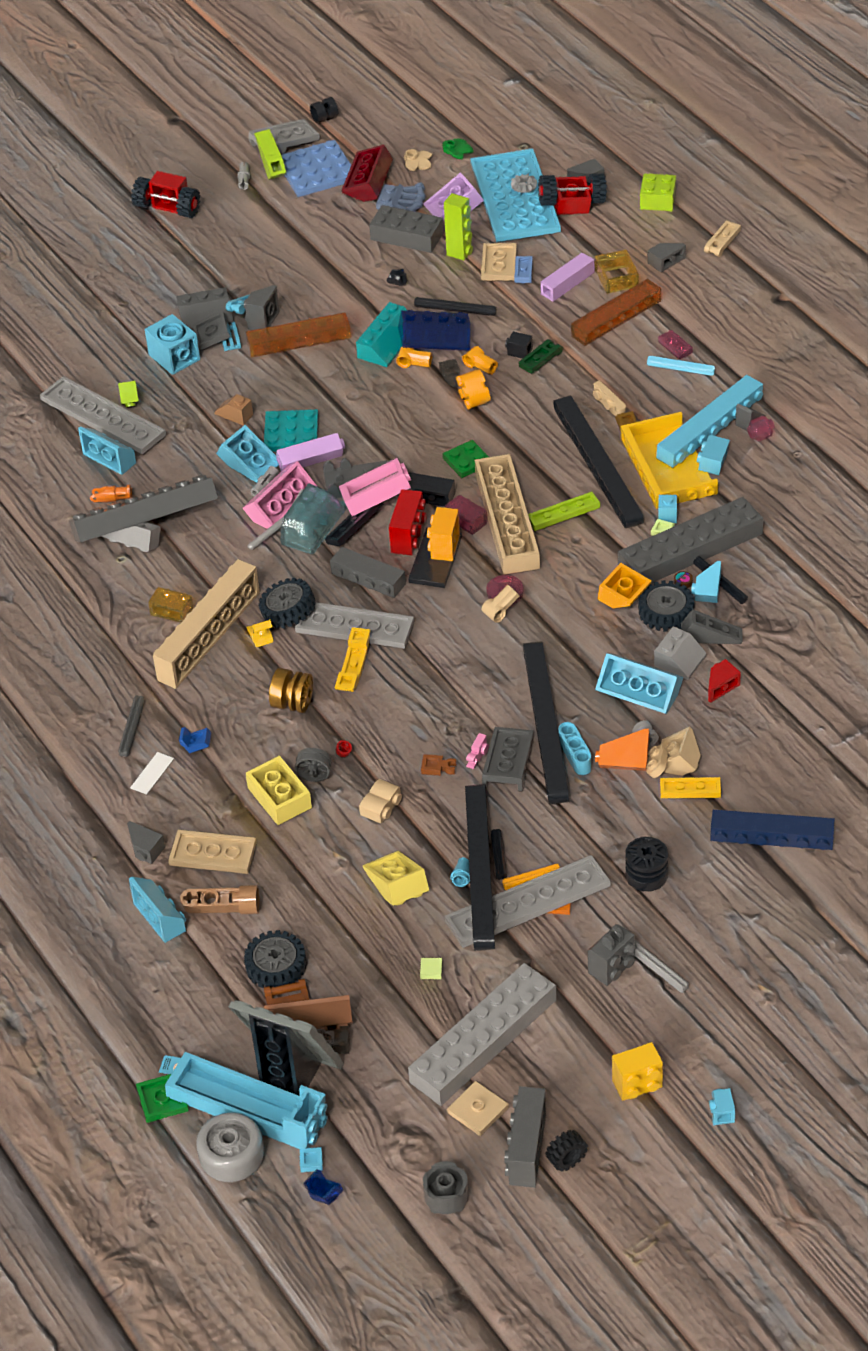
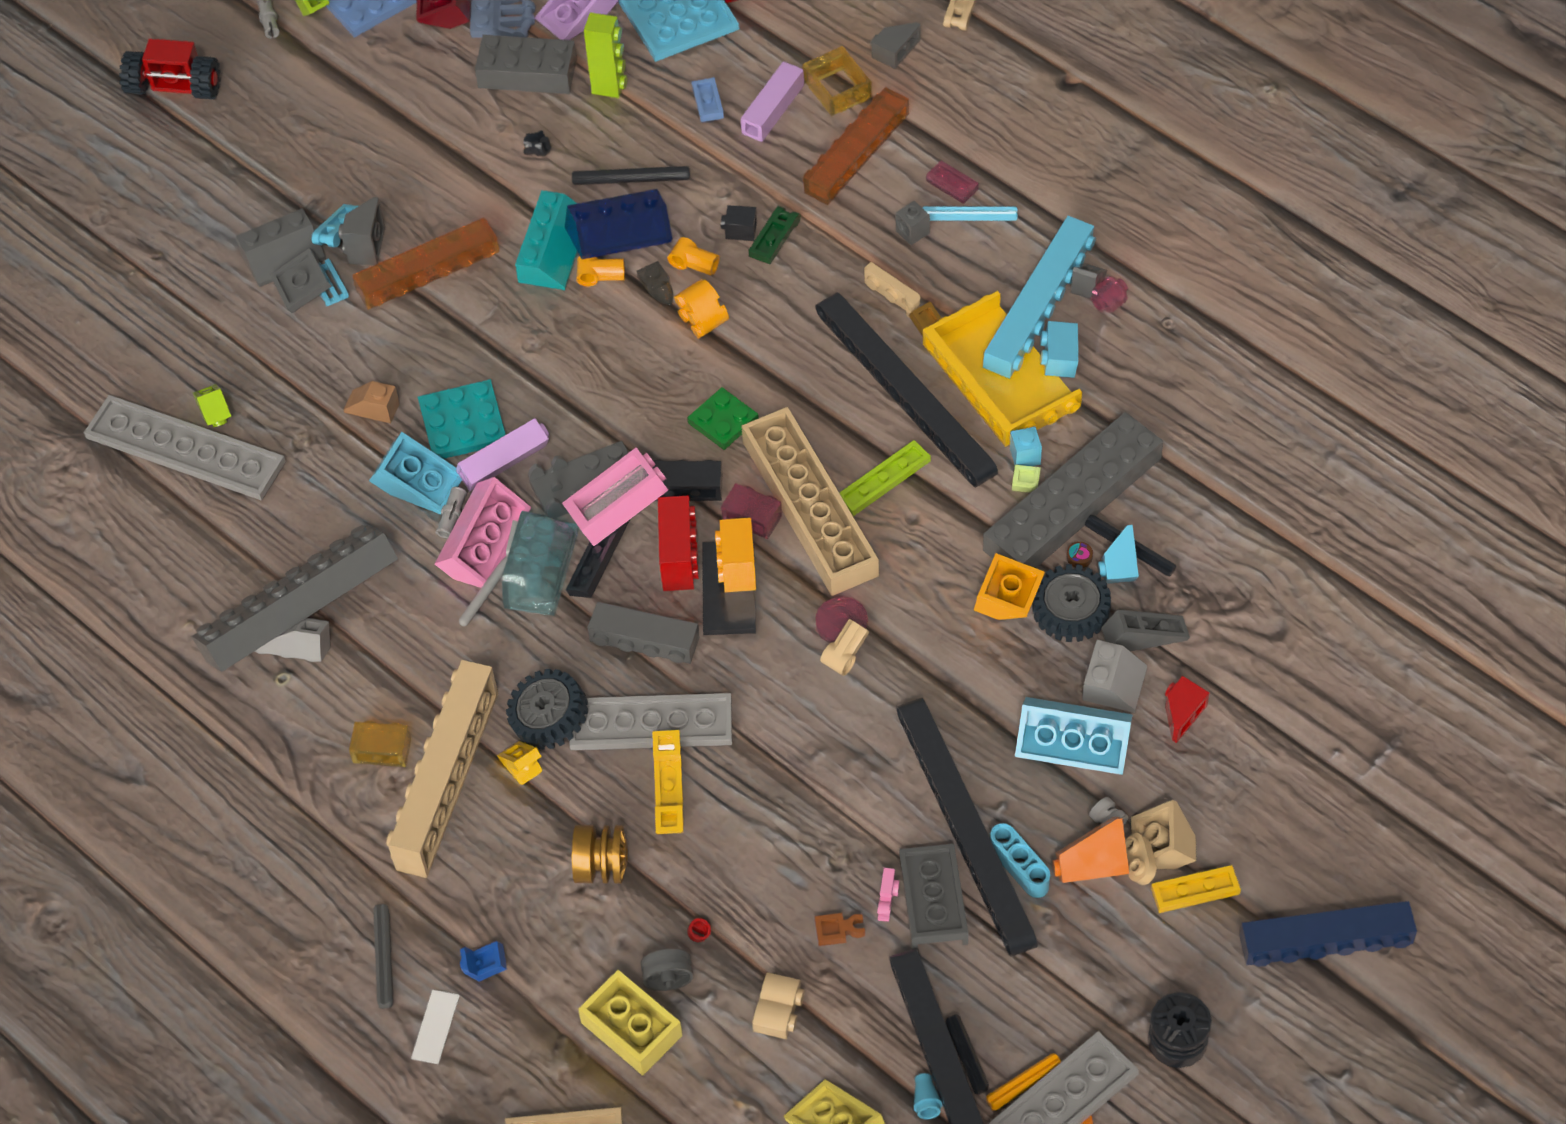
camera: 15 degrees left, 10 degrees up
medium azure slope [78,426,136,475] -> none
orange piece [90,484,132,502] -> none
medium azure brick [145,314,200,375] -> none
tan plate [481,243,517,281] -> none
none -> dark grey brick [895,201,930,246]

